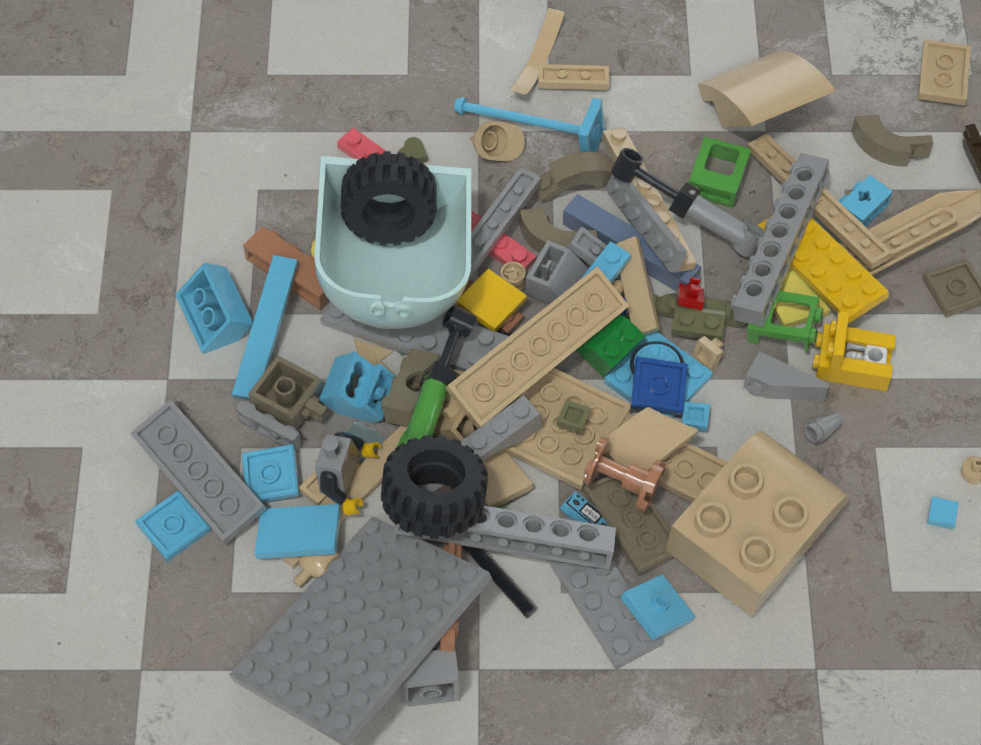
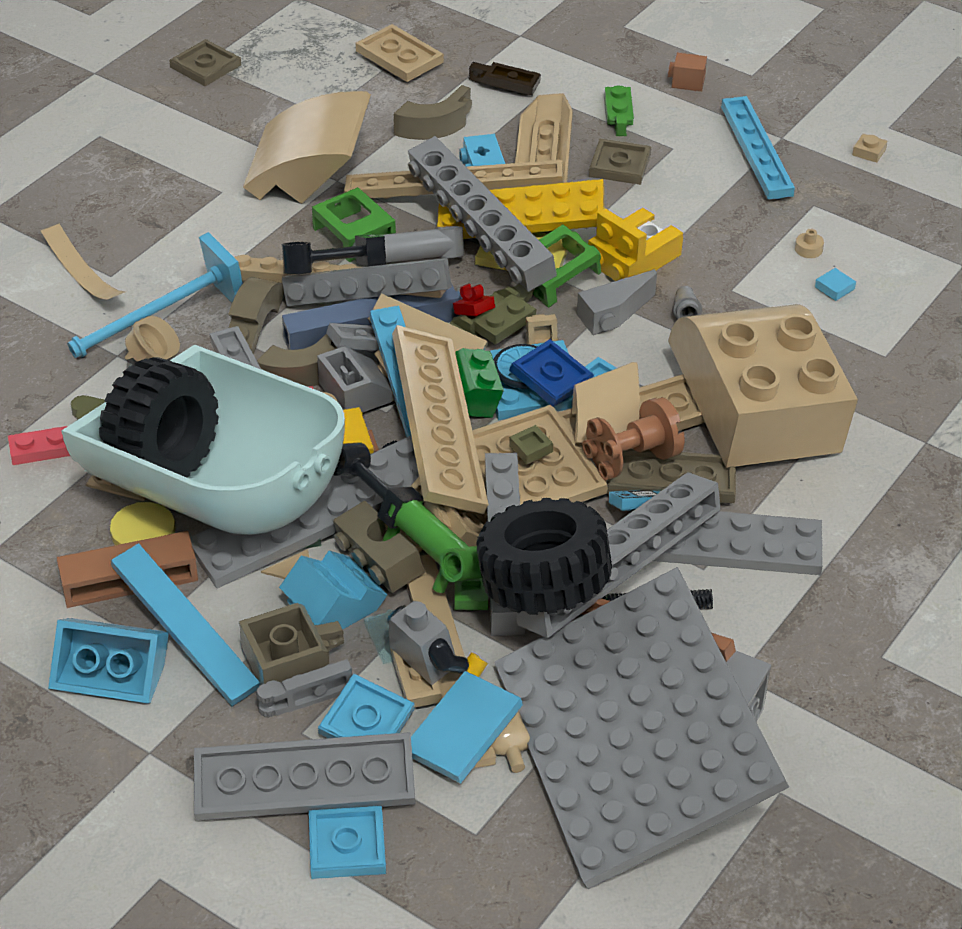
camera: 55 degrees left, 15 degrees down
tan plate [538,64,609,90] -> none
medium azure plate [620,574,696,641] -> none

